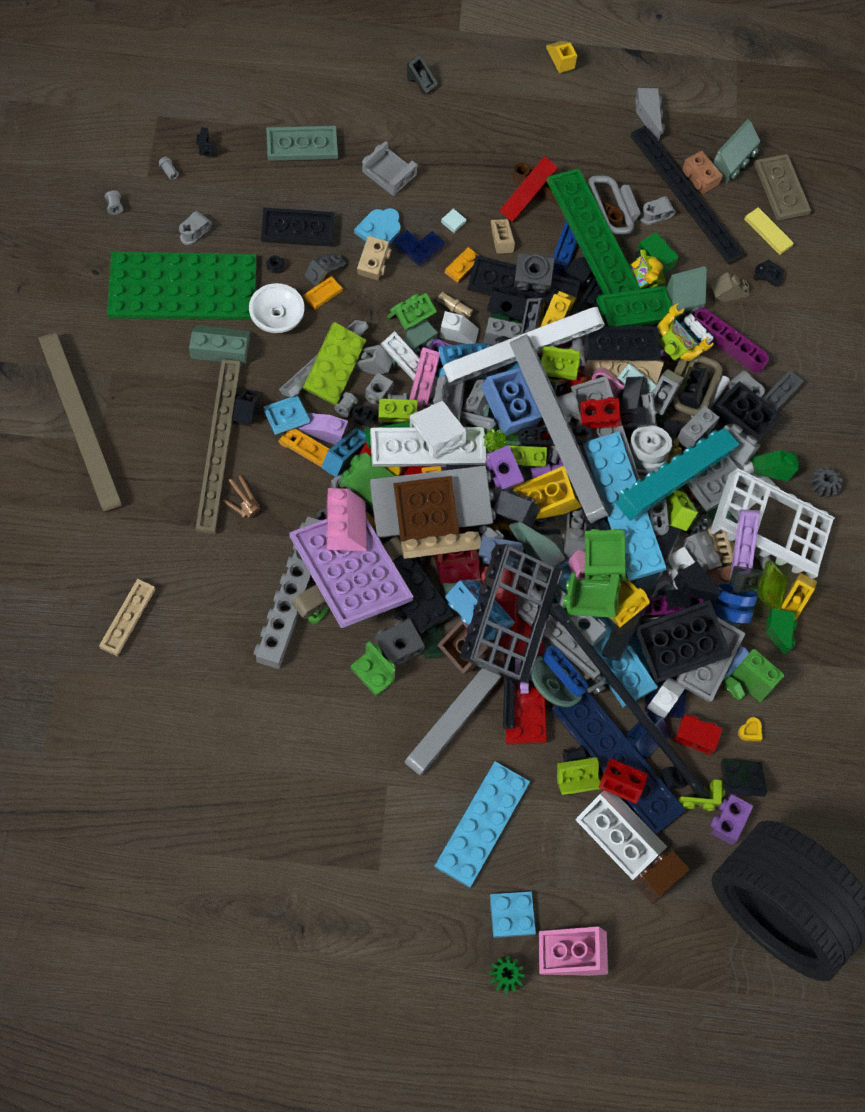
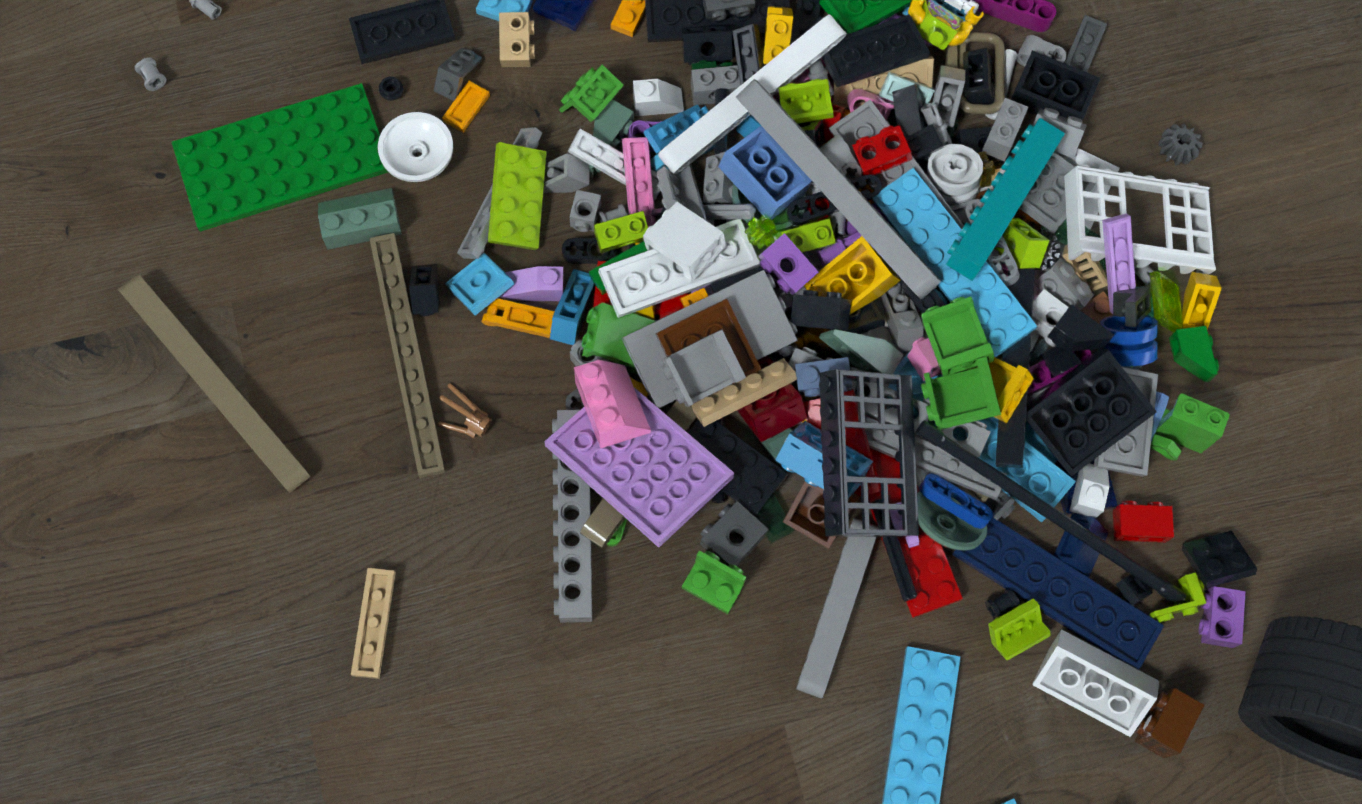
camera: 15 degrees left, 5 degrees up
light grey piece [179,211,212,245] -> none
light grey bush [334,392,358,417] -> none
tan pin [437,292,473,319] -> none
red brick [598,758,648,804] -> none
yellow tile [738,717,762,741] -> none
green slope [753,450,799,482] -> none
none -> light grey panel [661,330,746,407]

